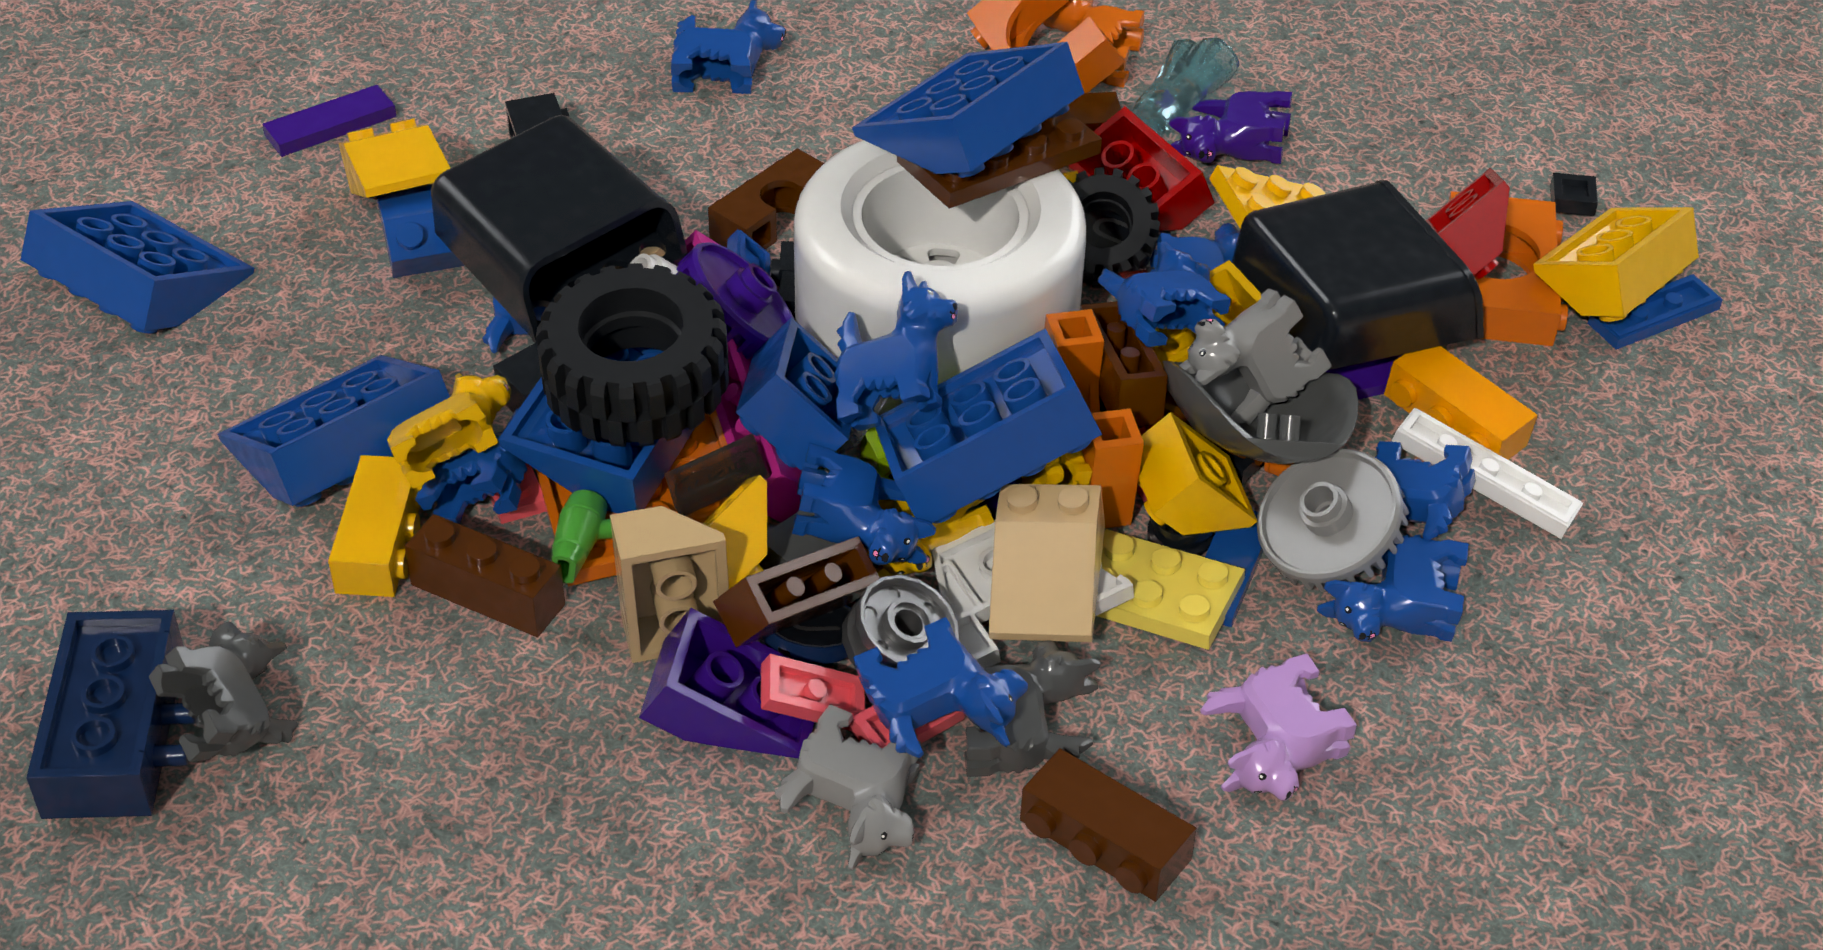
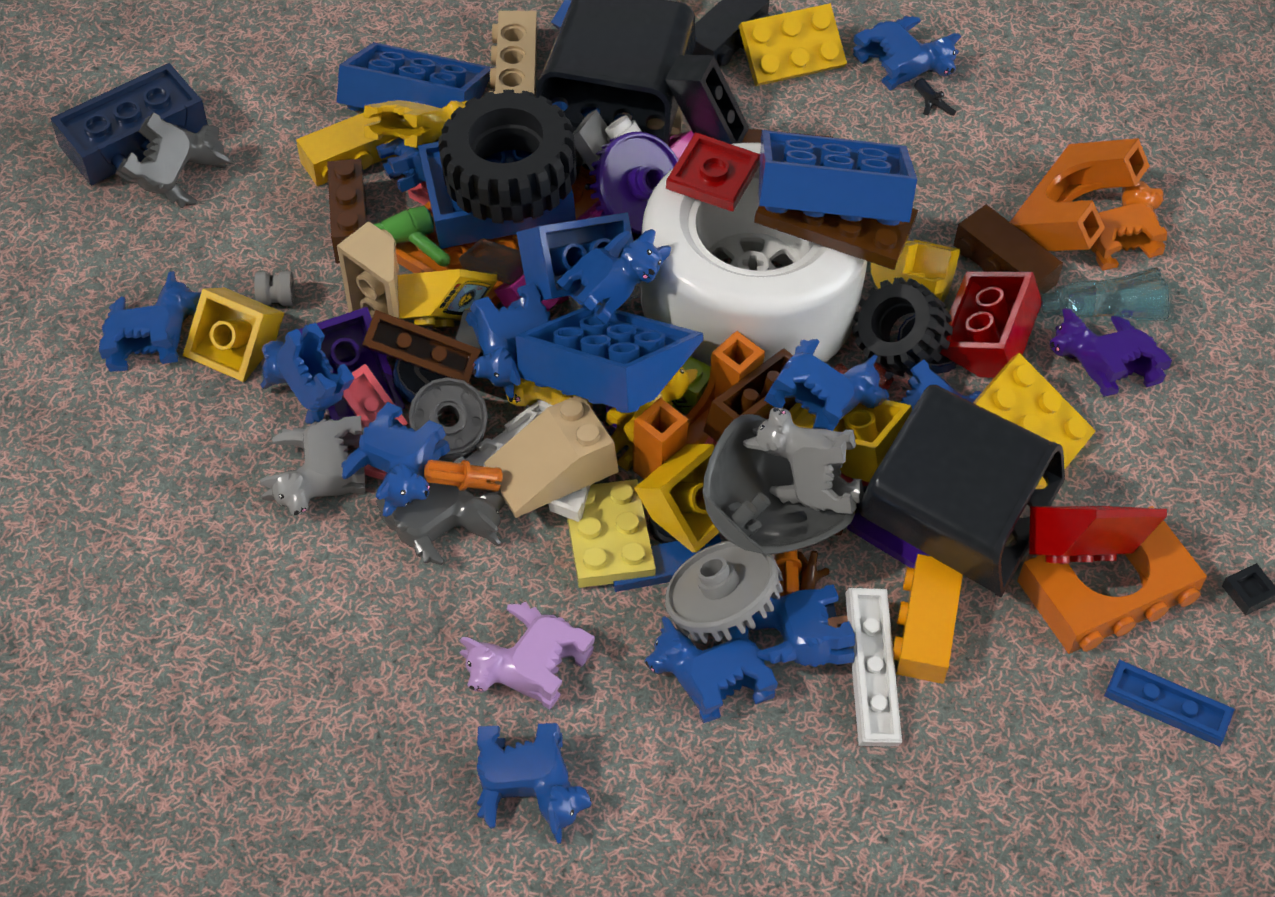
camera: 55 degrees right, 10 degrees up
reddish brown brick [1020,748,1197,902] -> none
yellow slope [1533,207,1699,322] -> none
none -> blue animal [99,271,201,372]
none -> yellow slope [182,287,284,382]
none -> light grey wheel [254,271,295,306]
none -> blue animal [260,323,354,424]
none -> orange axle [424,460,502,492]
none -> blue animal [477,723,592,844]
none -> tan brick [489,11,537,97]
none -> black brick [665,55,749,144]
none -> red tile [666,132,760,212]
none -> yellow plate [739,3,847,86]
none -> black bar [914,78,956,116]

